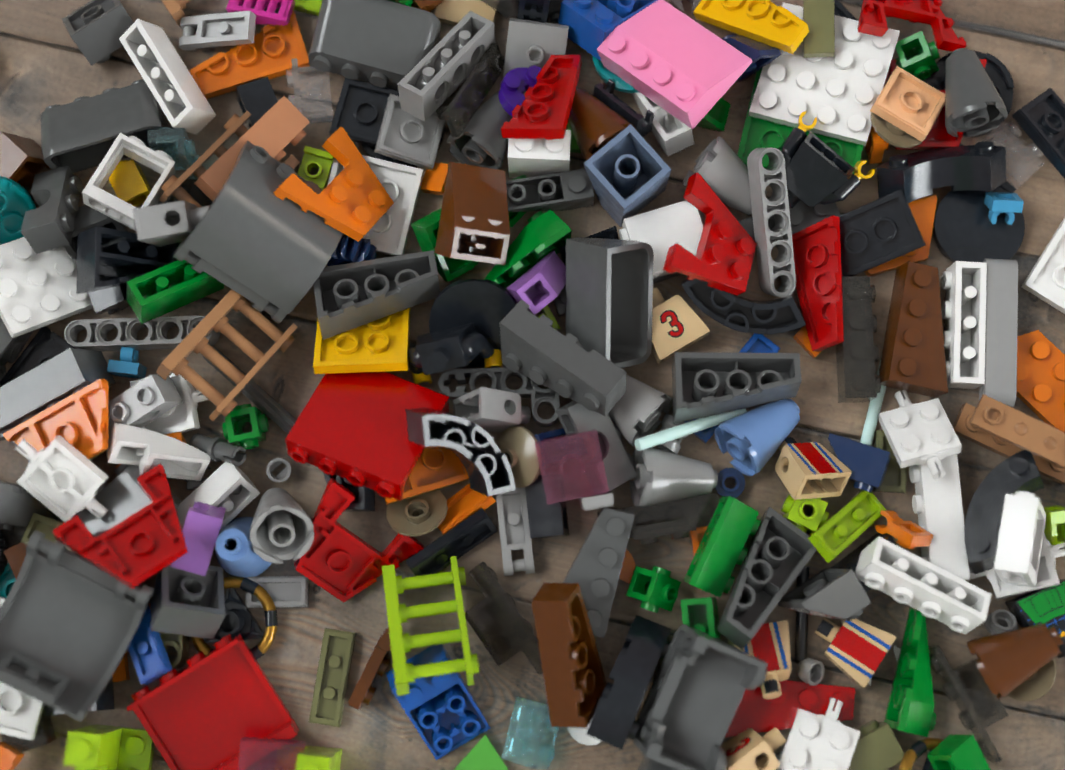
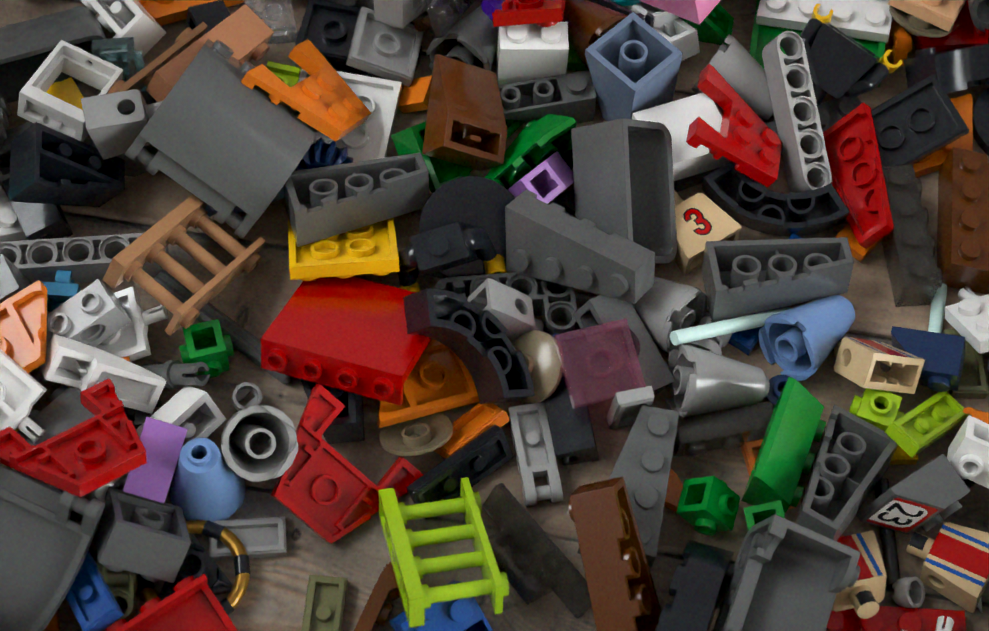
camera: 10 degrees left, 20 degrees down
green brick [126,260,224,324] -> none

